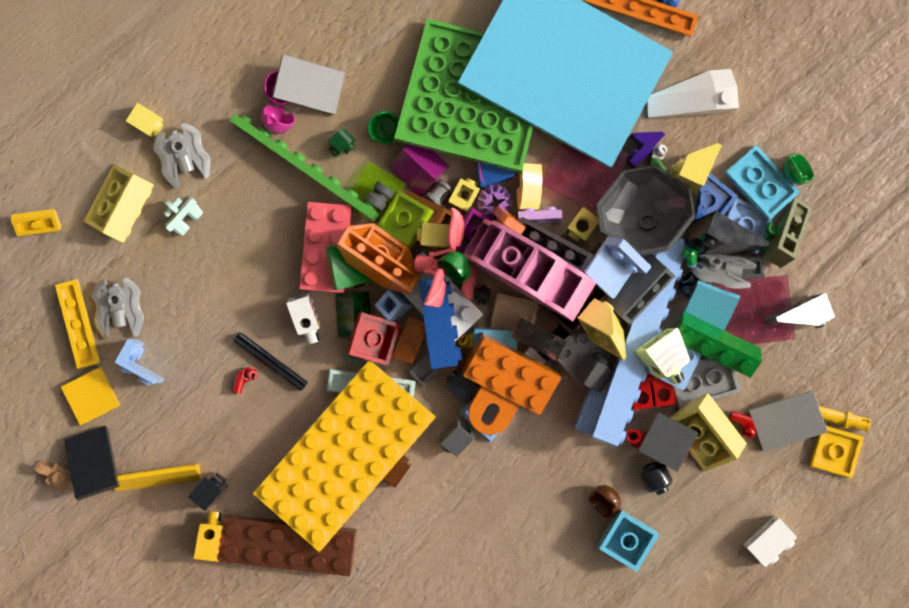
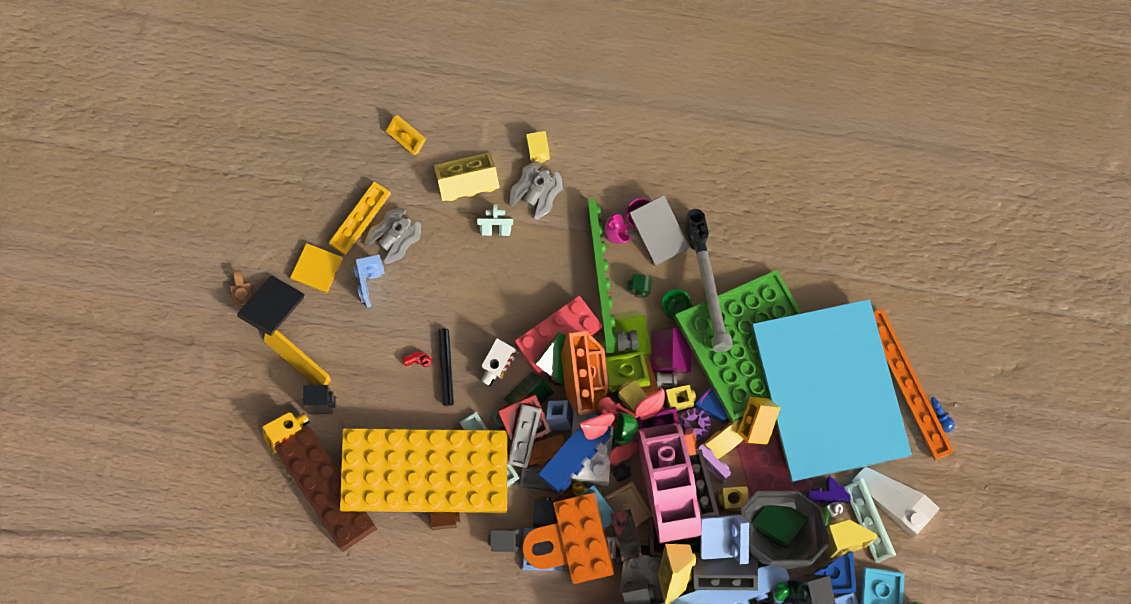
camera: 50 degrees right, 15 degrees down
none -> light grey tile [507,404,542,468]
none -> flat silver piece [685,209,733,352]
none -> yellow brick [737,397,780,444]
none -> dark green tile [752,505,809,549]
none -> light aqua tile [844,479,896,563]

